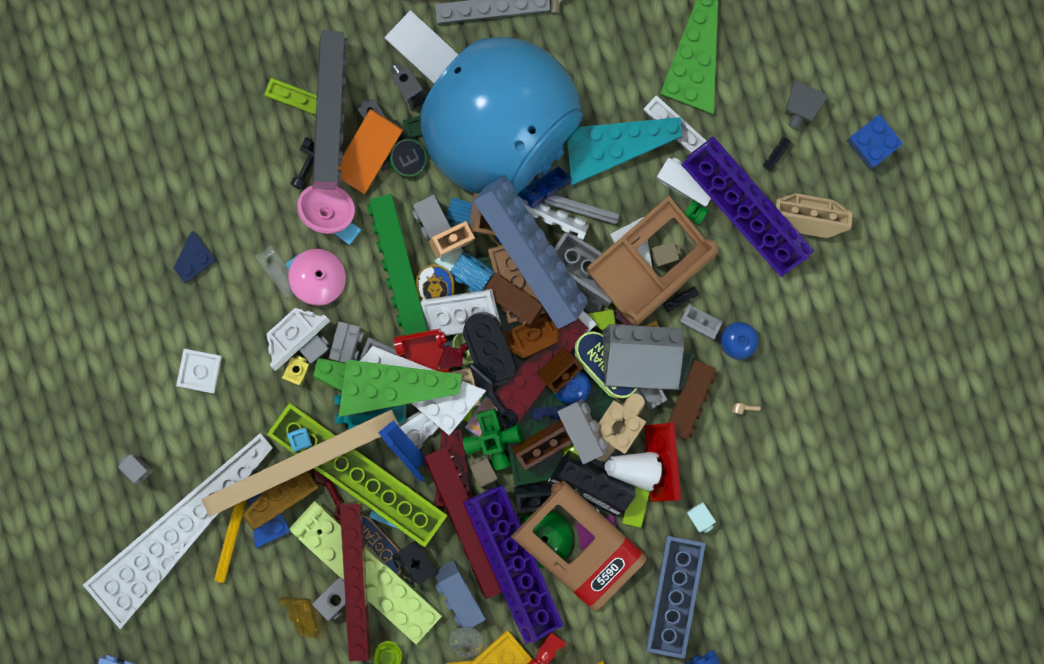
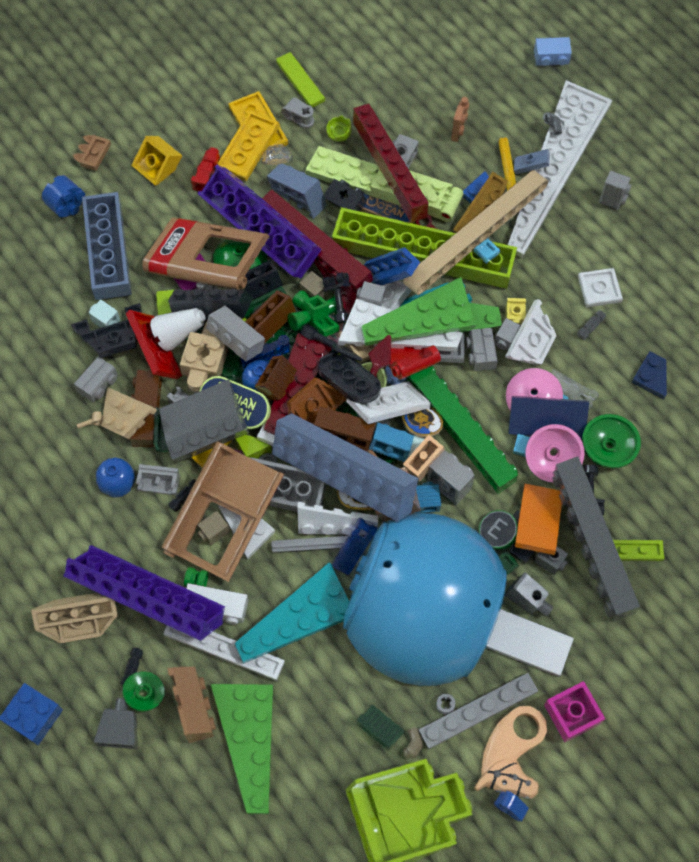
camera: 165 degrees right, 20 degrees down
clear yellow wing [278,597,320,637] -> none
none -> black wing [71,303,142,358]
none -> light grey brick [74,357,118,402]
none -> tan wing [101,387,157,439]
none -> green dish [122,671,165,711]
none -> medium nougat wedge [167,667,216,743]
none -> black bar [323,272,350,324]
none -> light grey brick [356,281,386,307]
none -> clear green panel [356,704,405,751]
none -> light grey bush [436,694,455,715]
none -> nougat plate [451,97,469,142]
none -> dark blue tile [508,396,589,439]
none -> sand blue plate [514,149,550,174]
none -> dark grey arm [543,112,562,136]
none -> dark grey axle [577,310,606,340]
none -> green dish [582,414,641,469]

